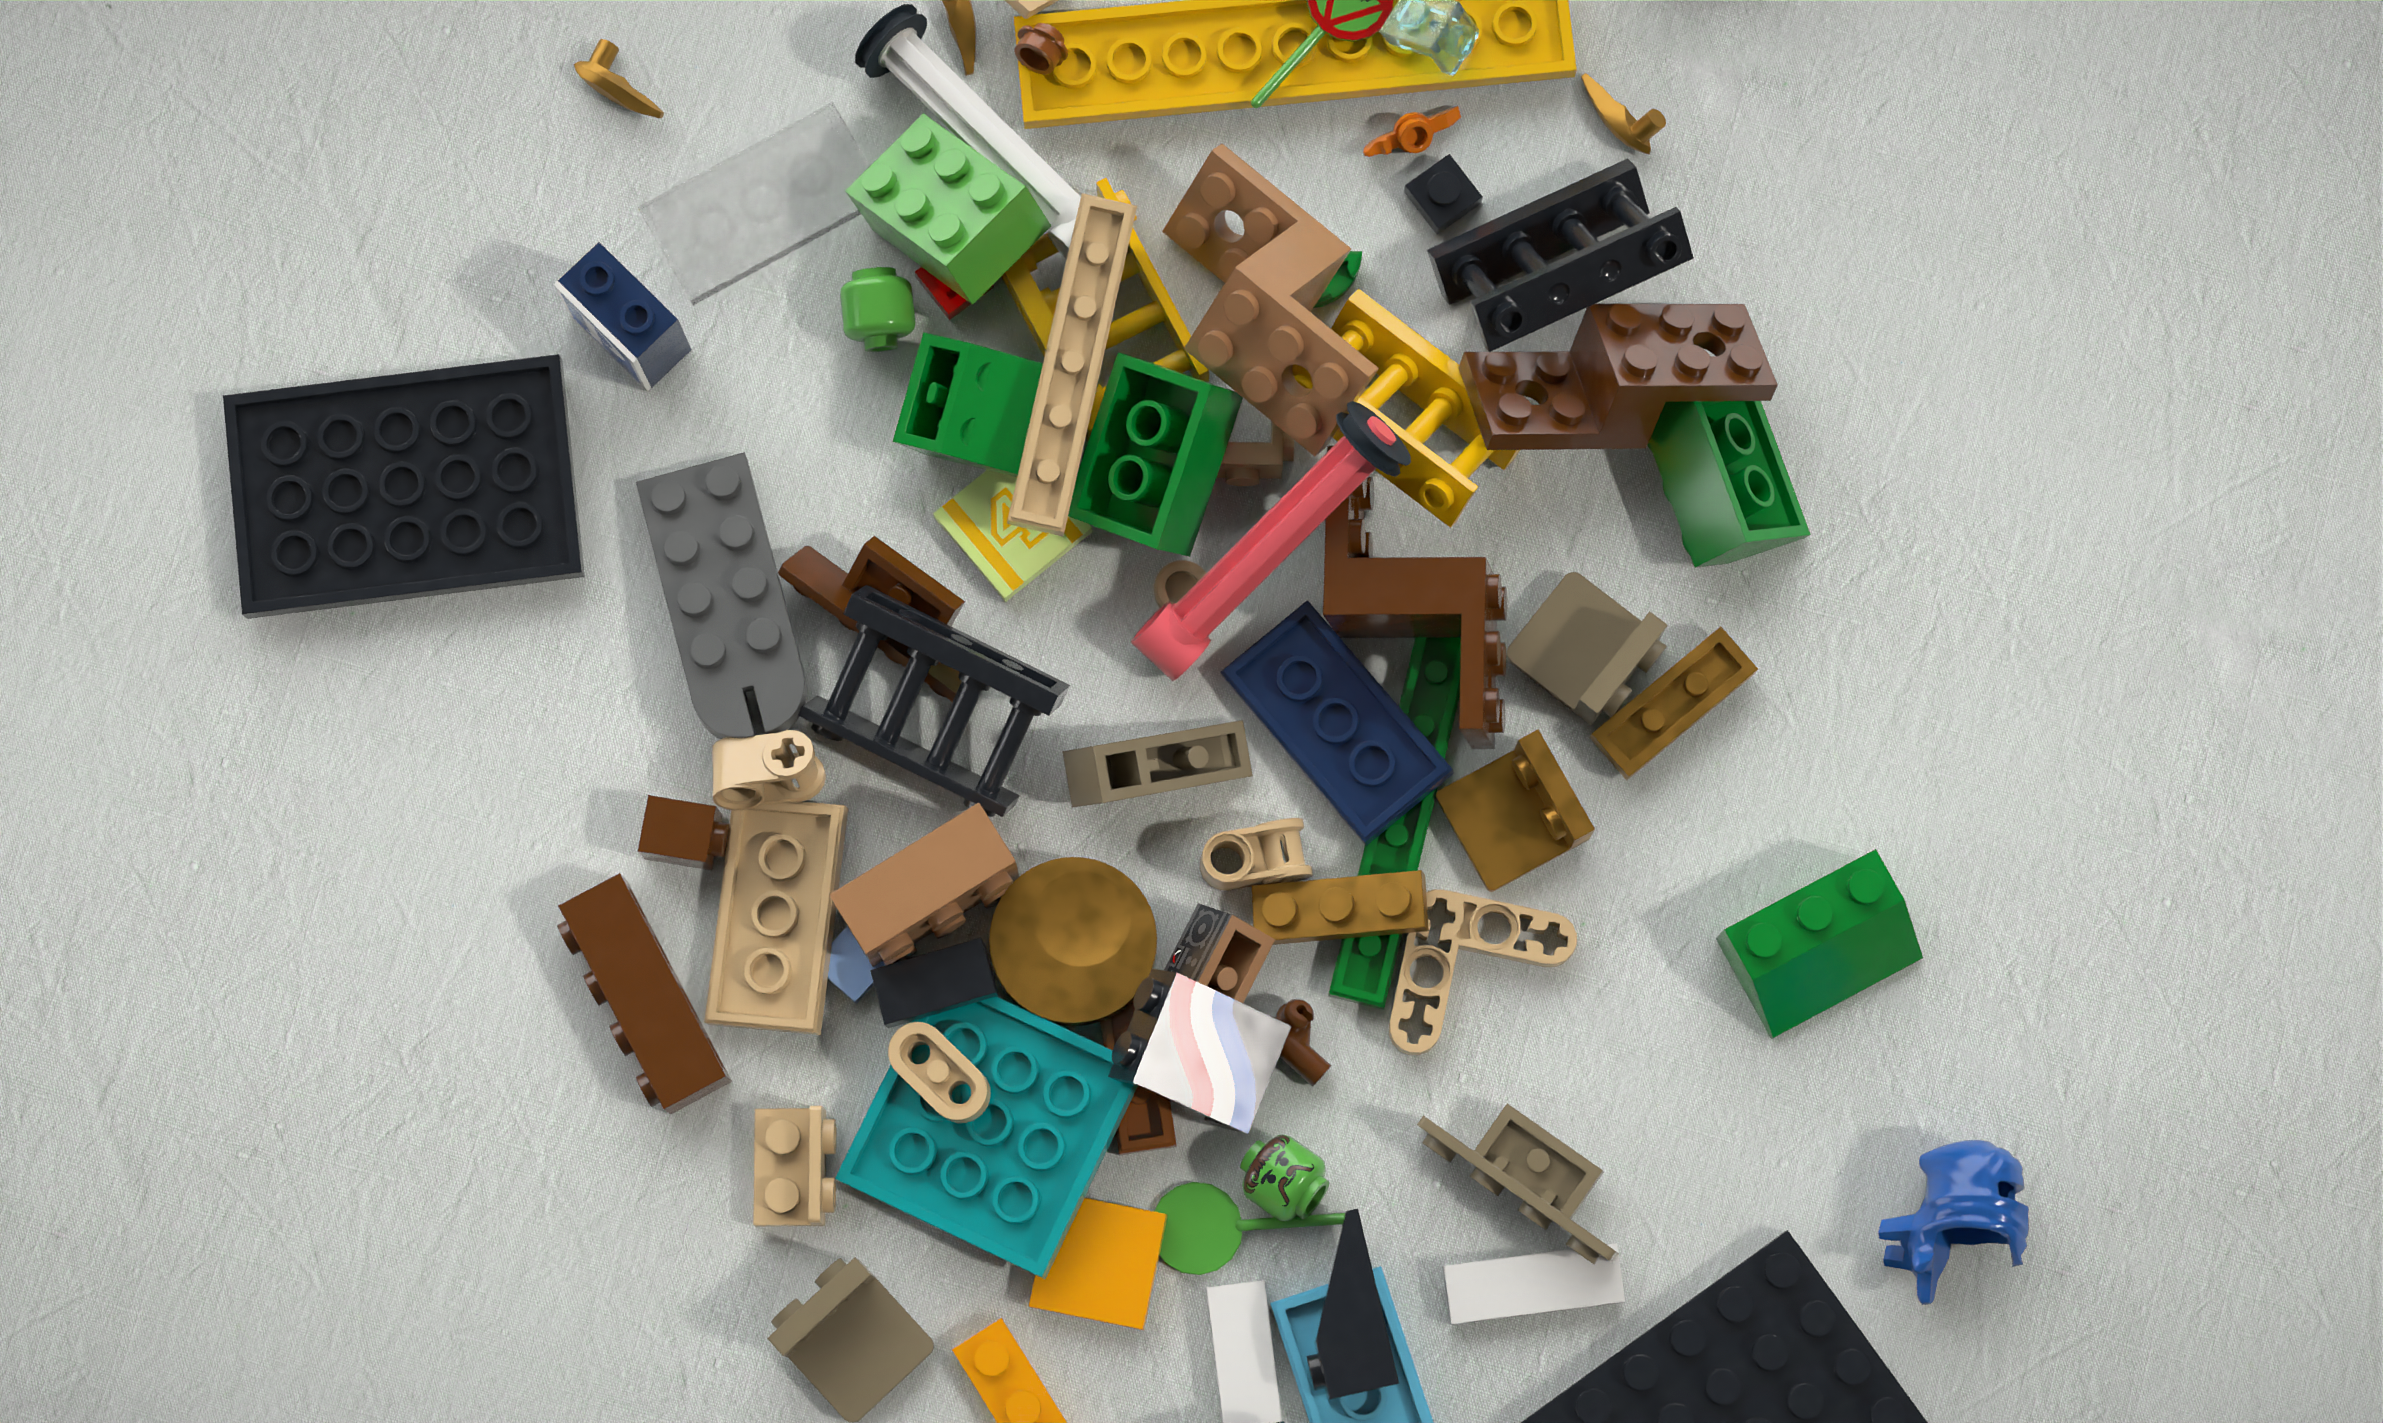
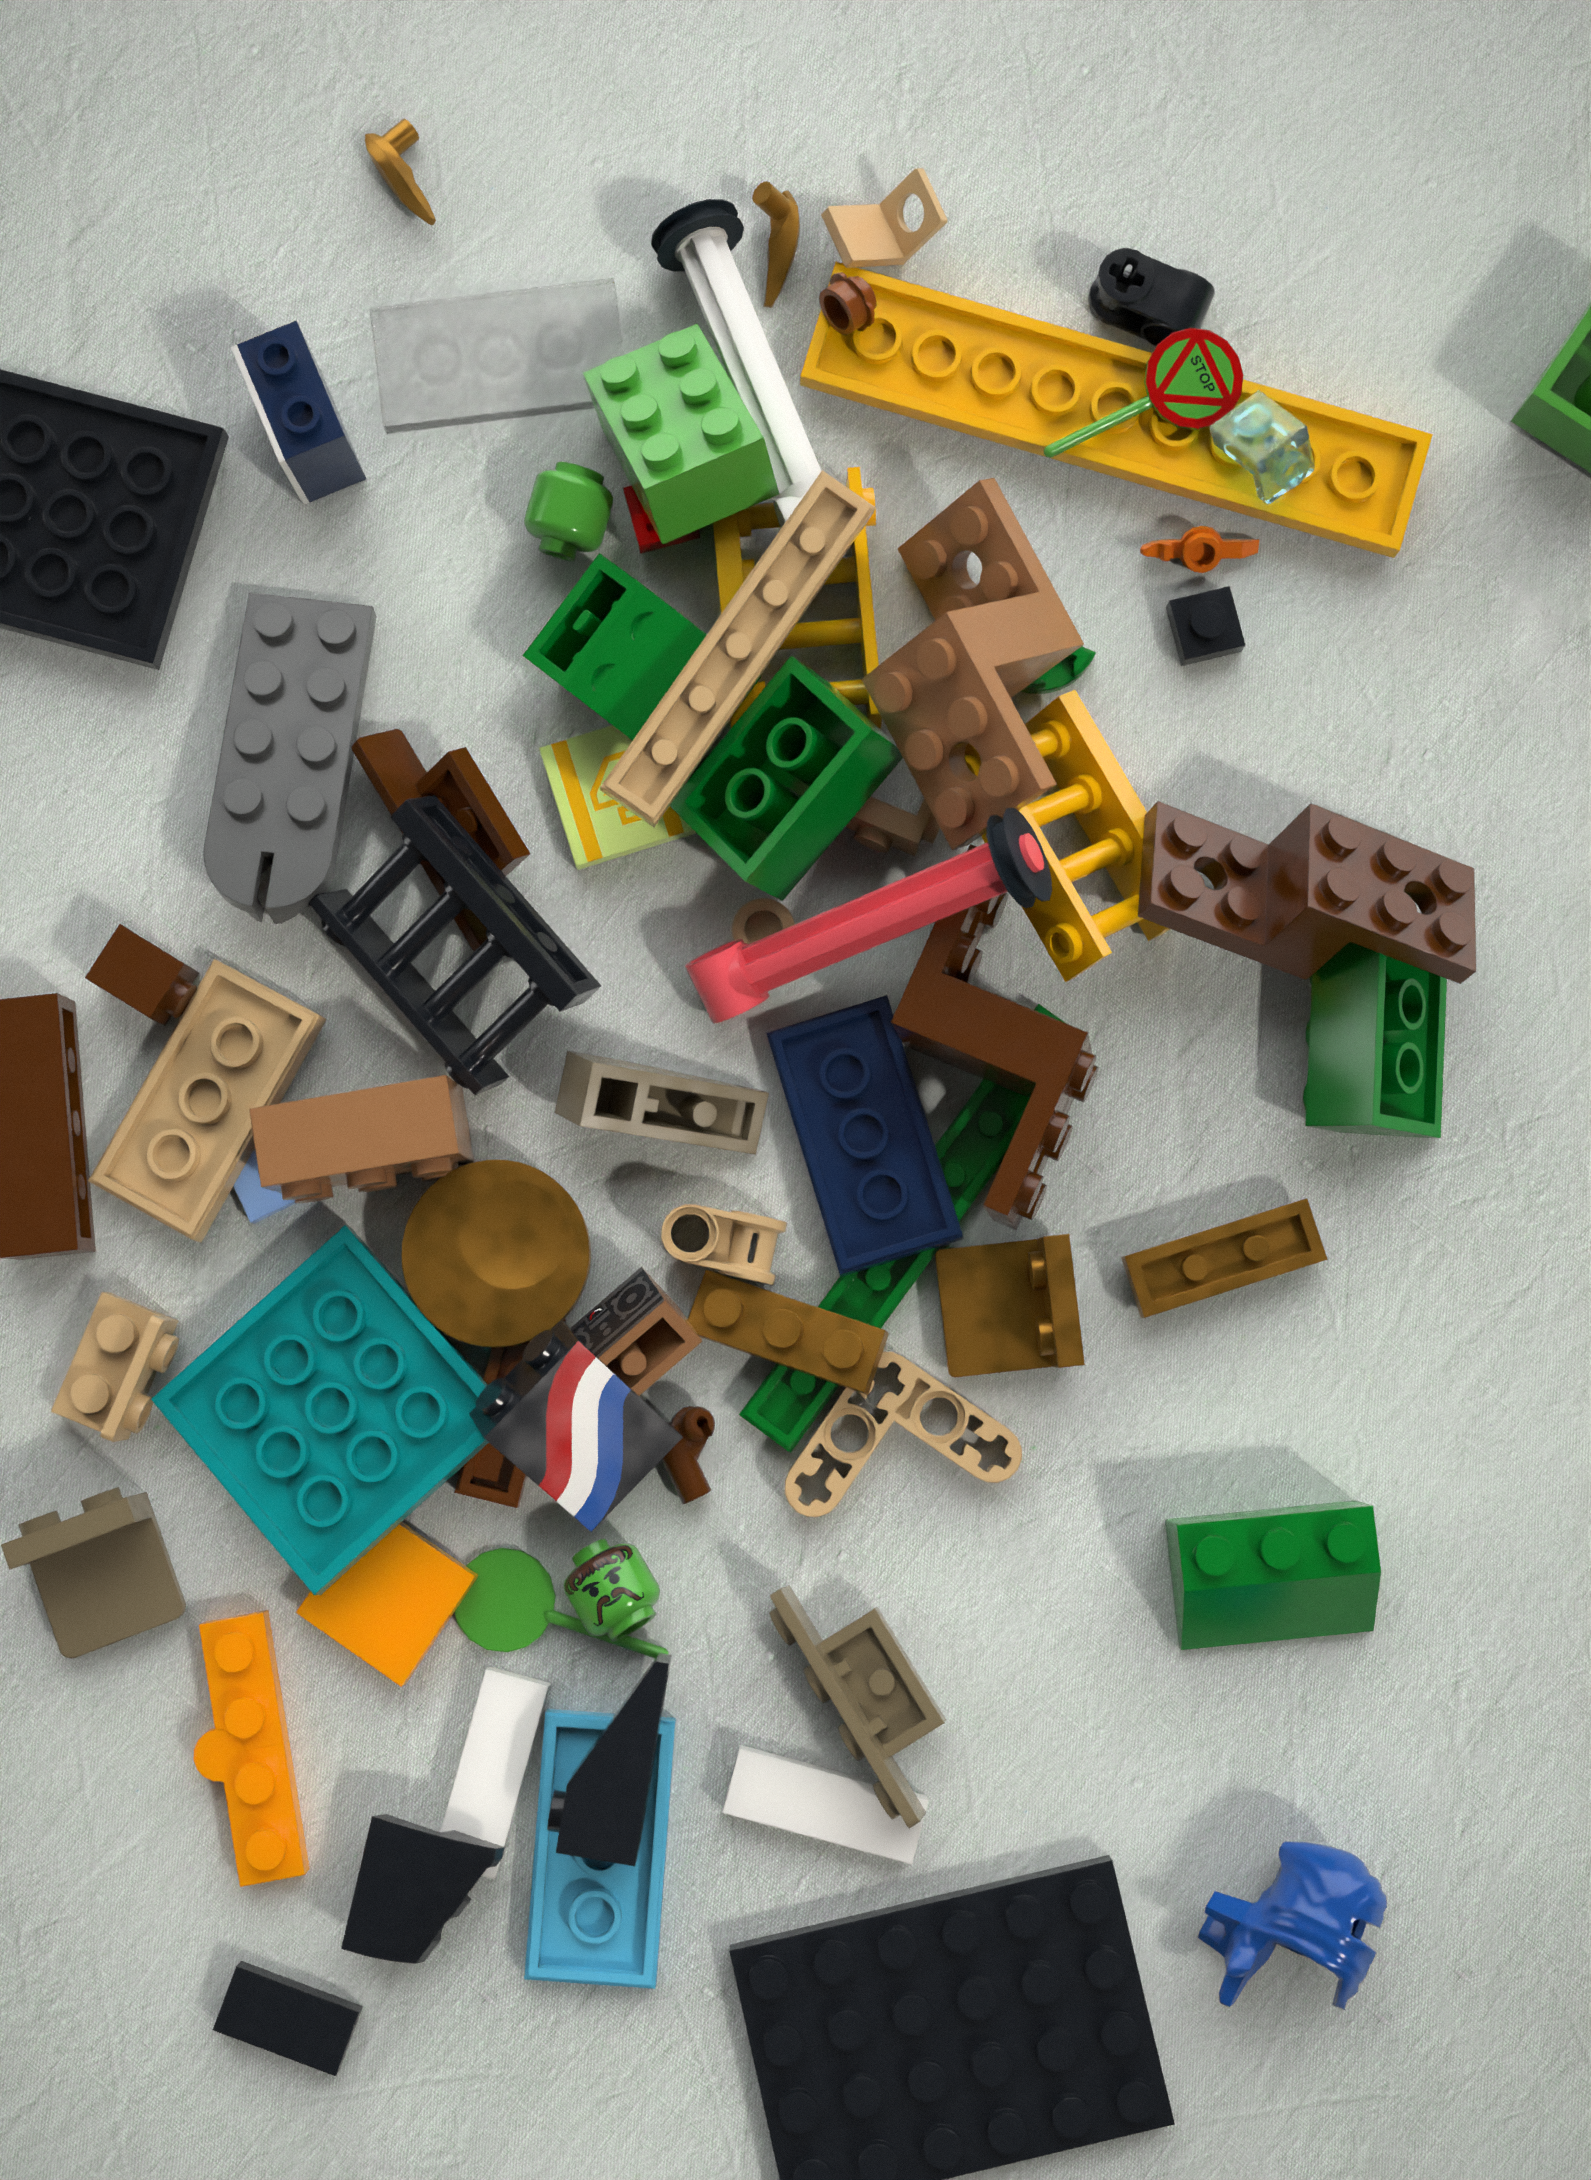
camera: 20 degrees right, 5 degrees up
tan piece [712,730,826,810] -> none
black tile [870,937,999,1028] -> none
tan plate [888,1022,991,1123] -> none
black fence [1427,158,1694,352] -> none
dark tan bracket [1506,572,1668,726] -> none
pearl gold bar [1581,73,1666,155] -> none

